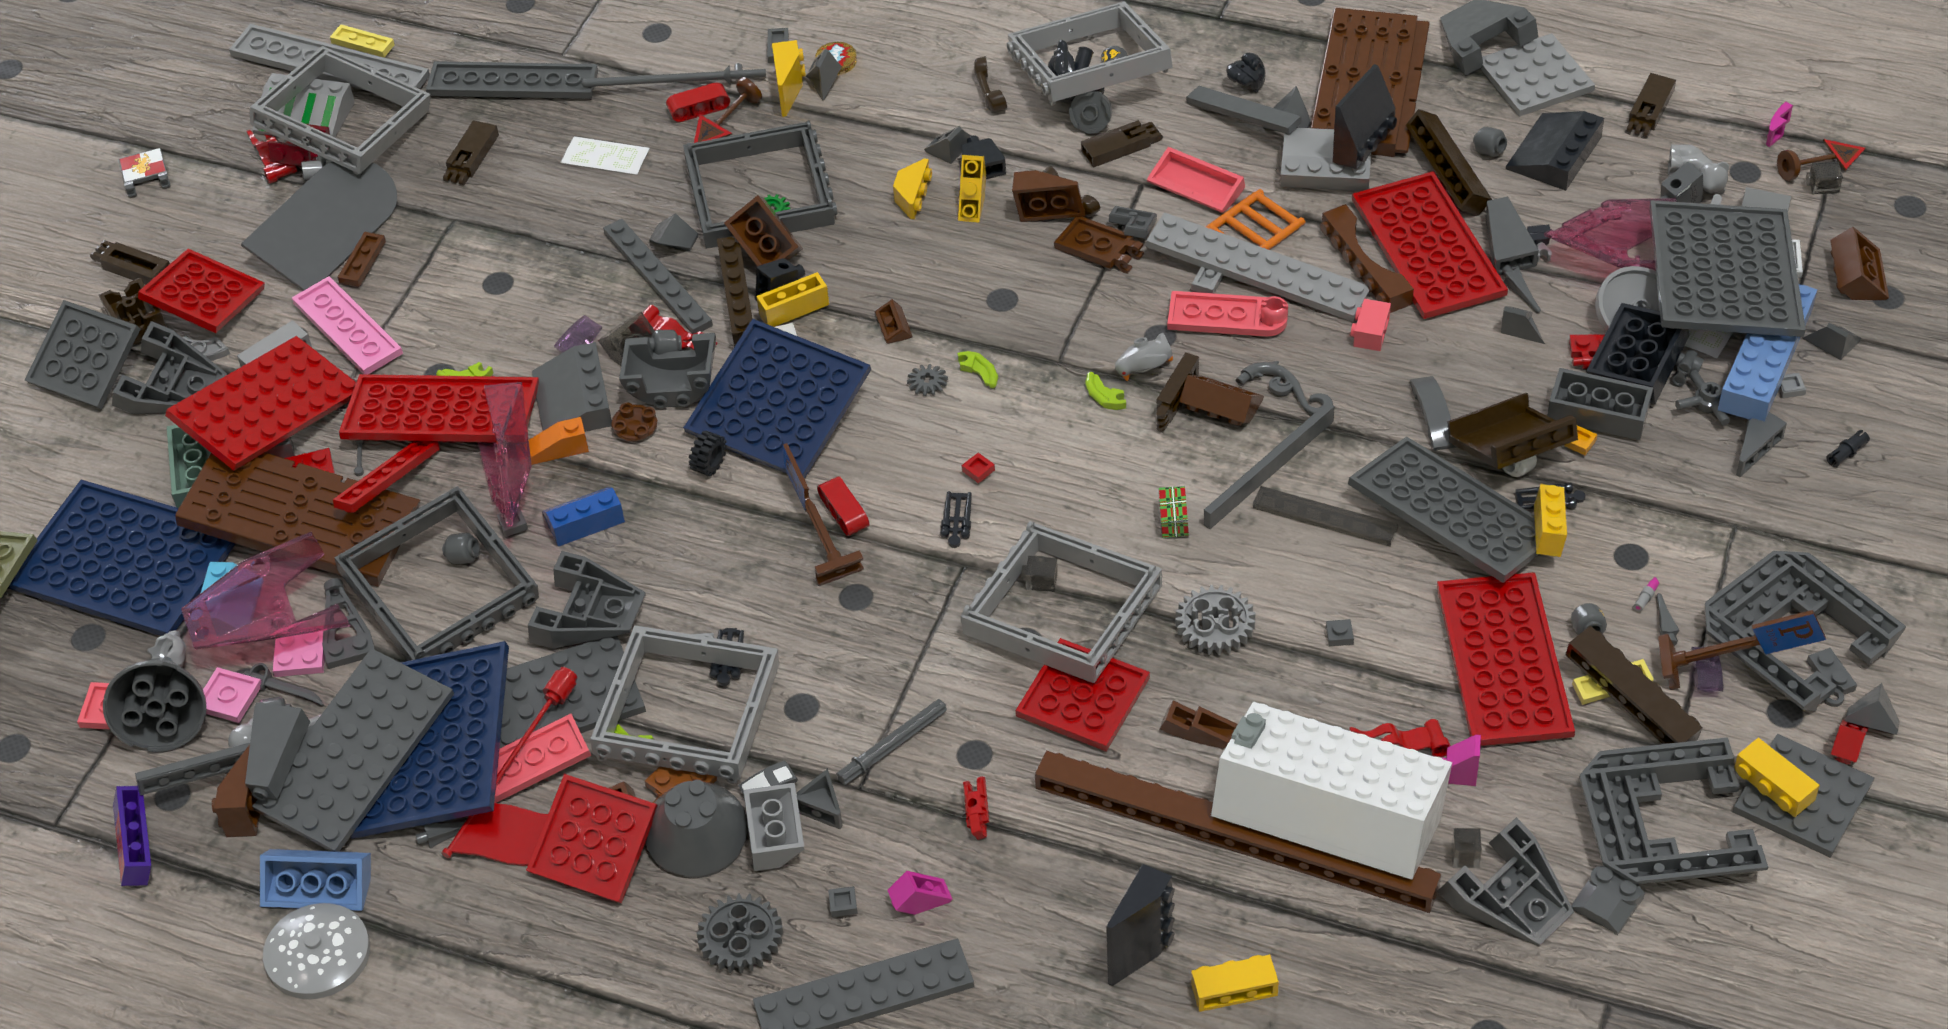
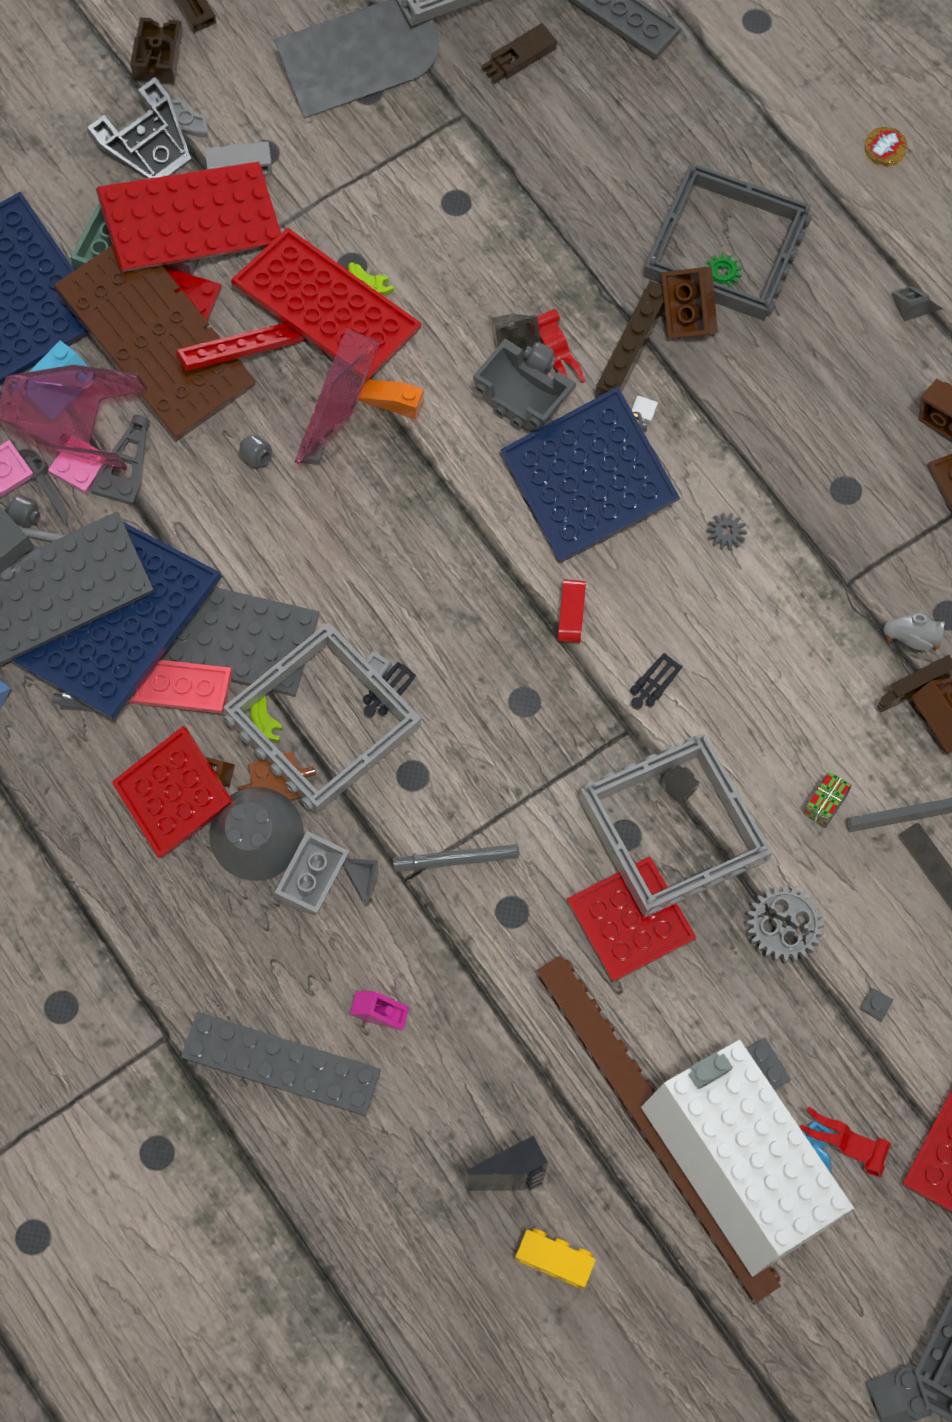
camera: 30 degrees right, 20 degrees up
dark grey plate [25,300,141,410] -> none
red plate [138,248,265,333] -> none
bright pink plate [292,276,403,374] -> none
dark grey window [334,486,539,661] -> none
reddish brown plate [337,232,386,287] -> none
dark grey hinge [354,440,365,476] -> none
red flag [441,667,578,866] -> none
dark grey wedge [528,551,646,648] -> none
dark grey slope [532,342,612,432] -> none
blue slope [542,487,625,547] -> none
clear purple slope [554,315,603,353] -> none
white sticker [561,137,650,175] -> none
dark grey piece [581,63,766,87] -> none
dark grey plate [603,219,713,334] -> none
reddish brown dish [611,402,658,441] -> none
dark grey slope [649,213,698,251] -> none
red beam [666,82,730,122] -> none
black tyre [689,431,727,476] -> none
reddish brown piece [694,77,762,143] -> none
dark grey gear [697,893,784,973] -> none
slope [738,761,798,794] -> none
black torso [755,258,805,301] -> none
yellow brick [756,272,829,327] -> none
dark grey plate [767,28,789,63] -> none
yellow slope [772,40,806,117] -> none
reddish brown piece [783,443,864,586] -> none
dark grey slope [806,48,842,101] -> none
dark grey plate [828,886,858,917] -> none
reddish brown slope [875,299,913,344] -> none
yellow slope [893,158,932,220] -> none
lime piece [957,351,998,388] -> none
yellow slope [958,155,986,223] -> none
red plate [961,452,995,484] -> none
black torso [962,135,1006,179] -> none
red hinge [963,776,989,840] -> none
lime piece [1085,372,1126,410] -> none
reddish brown slope [1159,701,1238,748] -> none
dark grey wedge [1437,817,1574,946] -> none
dark pink slope [1441,735,1481,786] -> none
clear smoke brick [1451,828,1482,868] -> none

